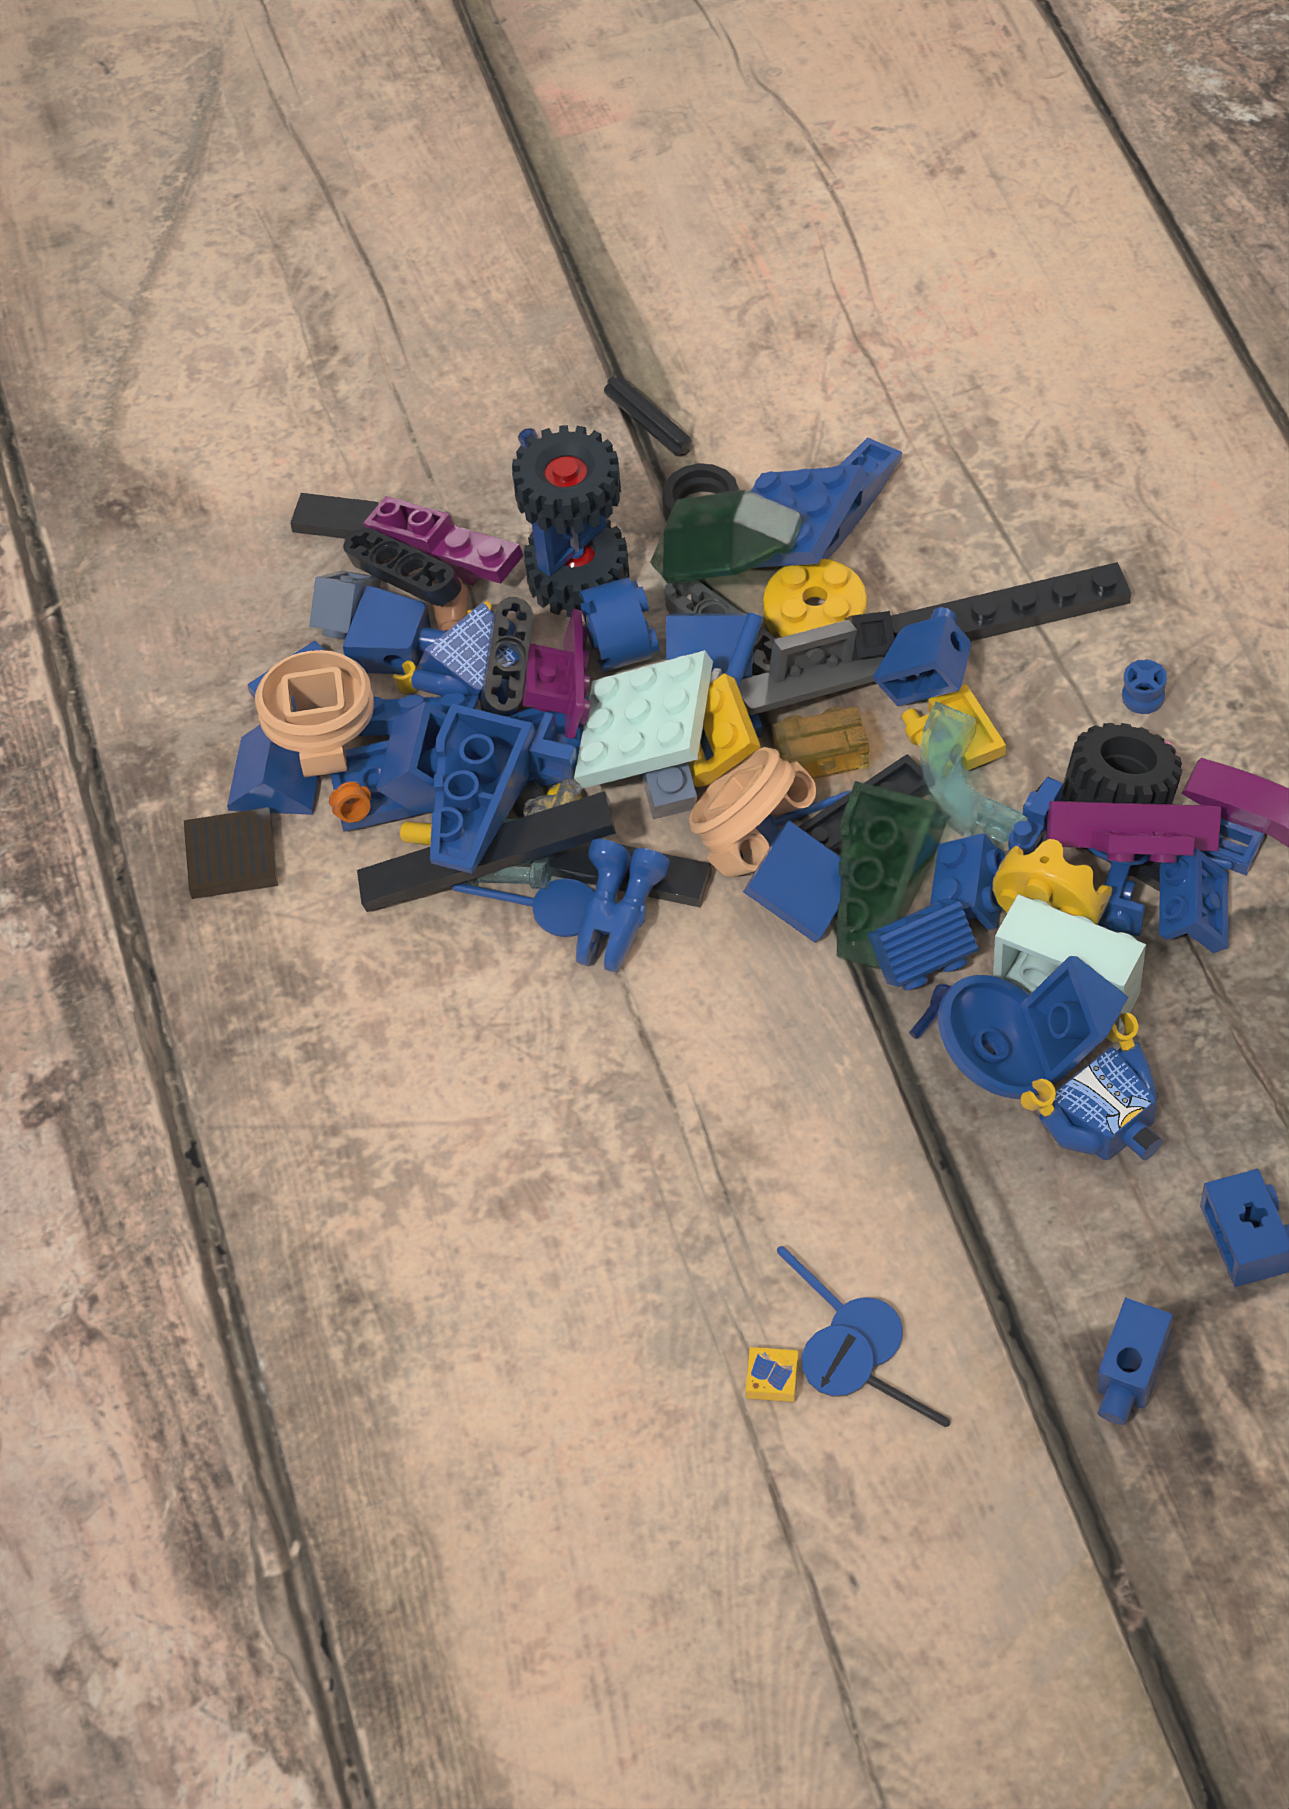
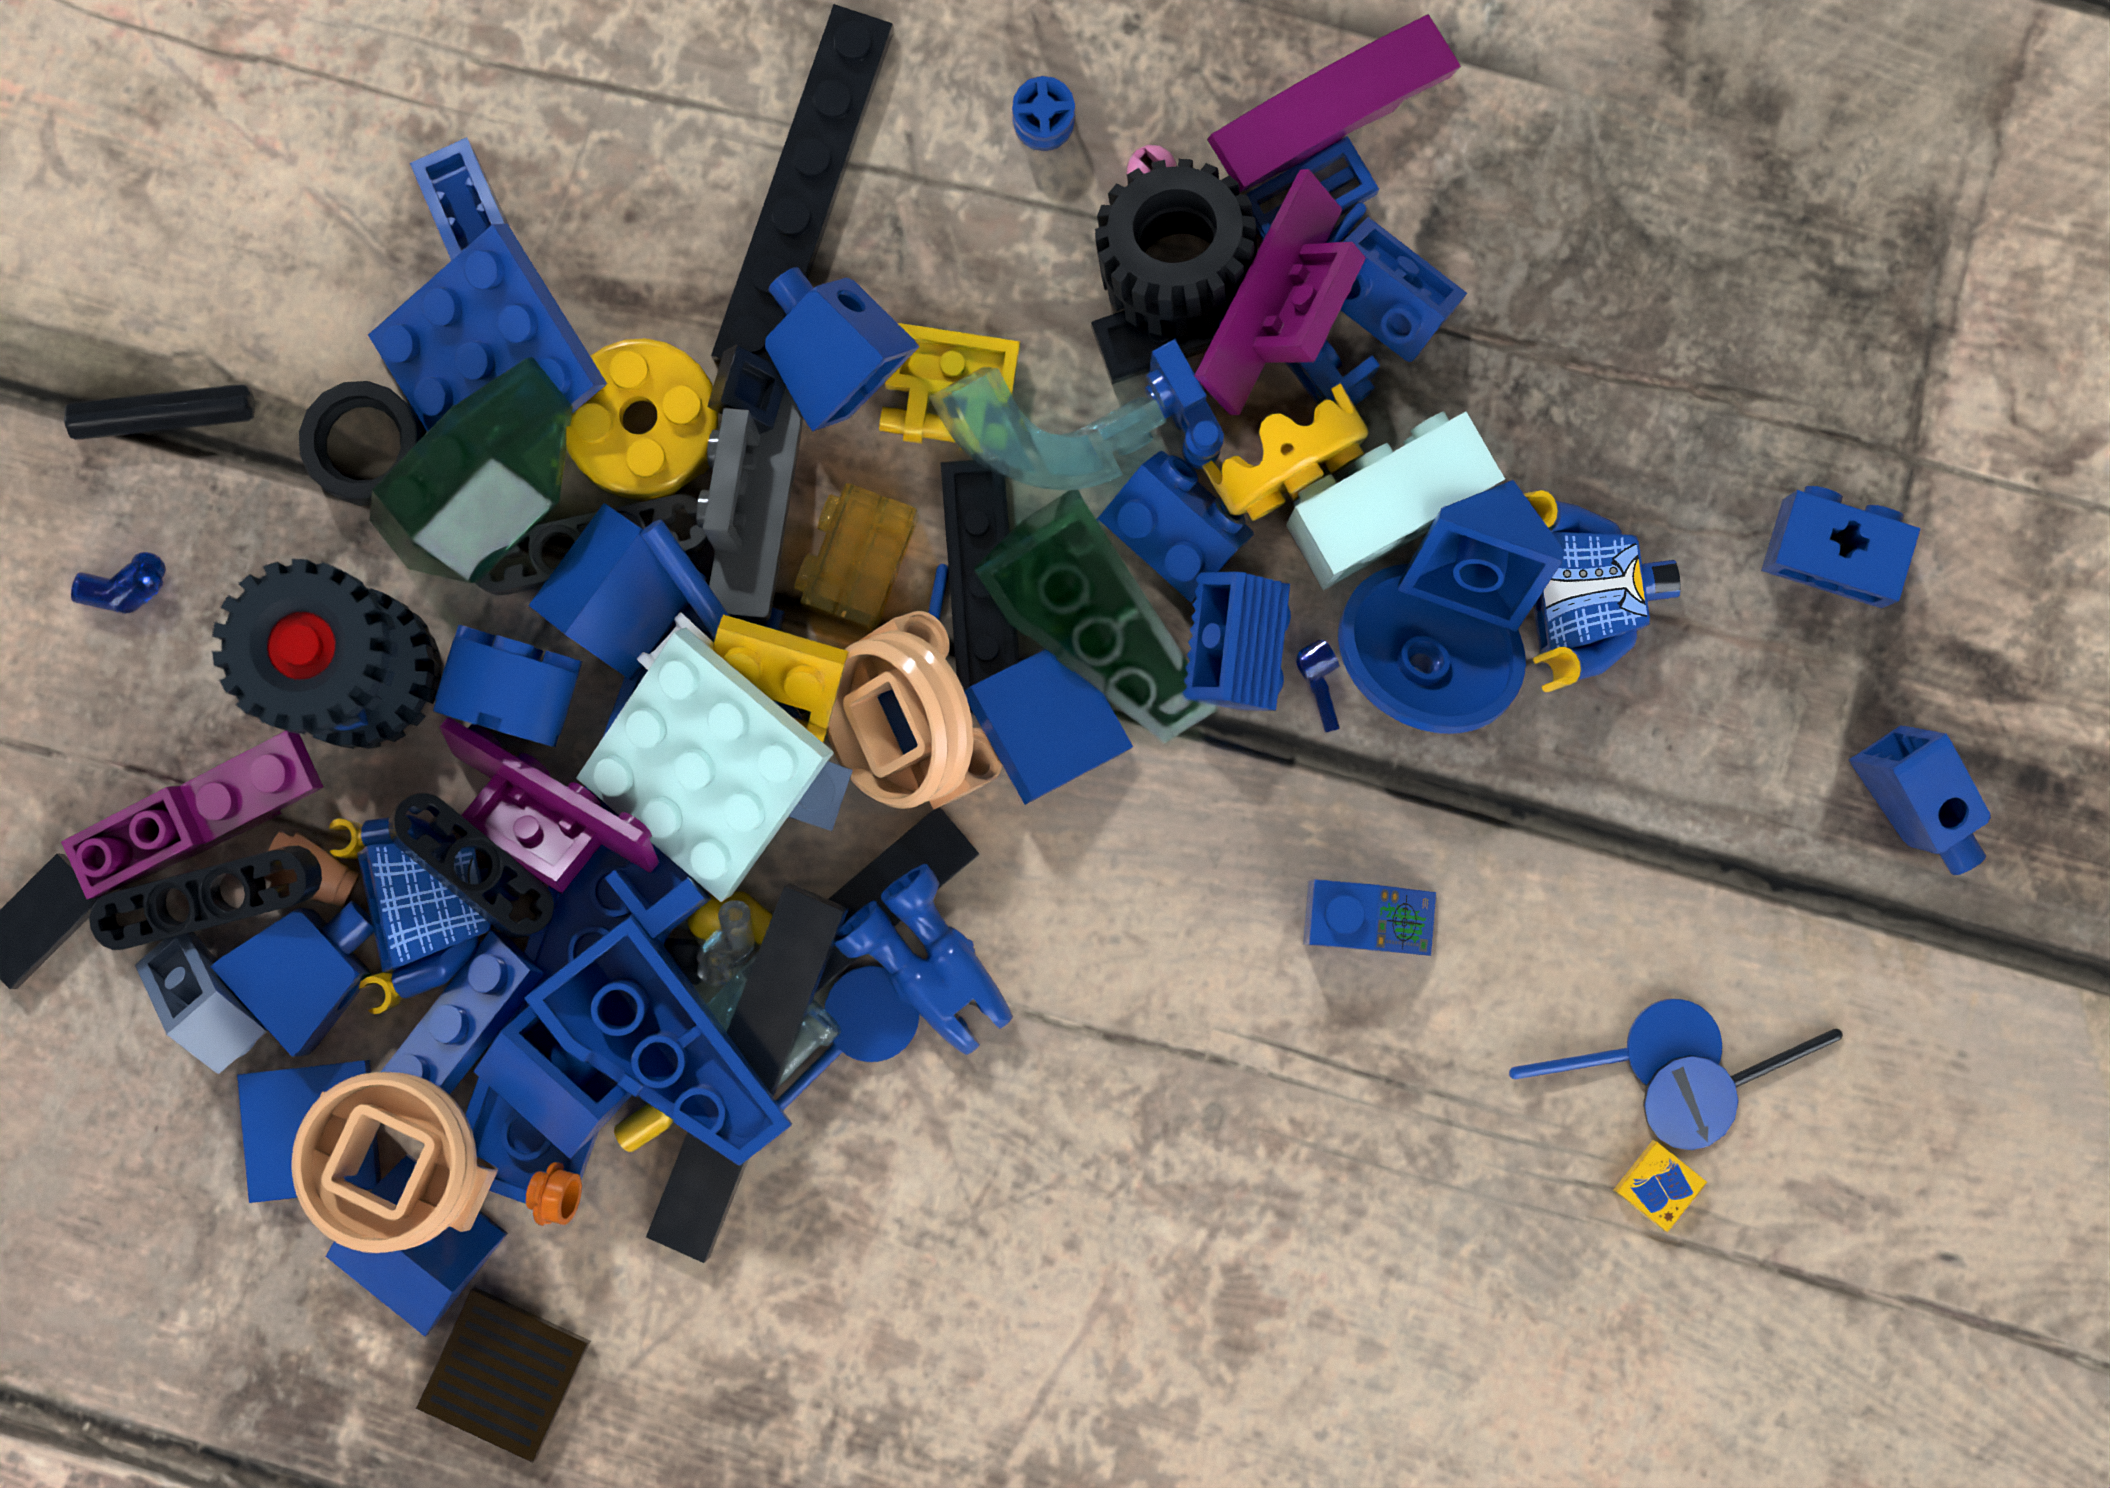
camera: 60 degrees left, 30 degrees up
none -> blue slope [1303,879,1436,956]

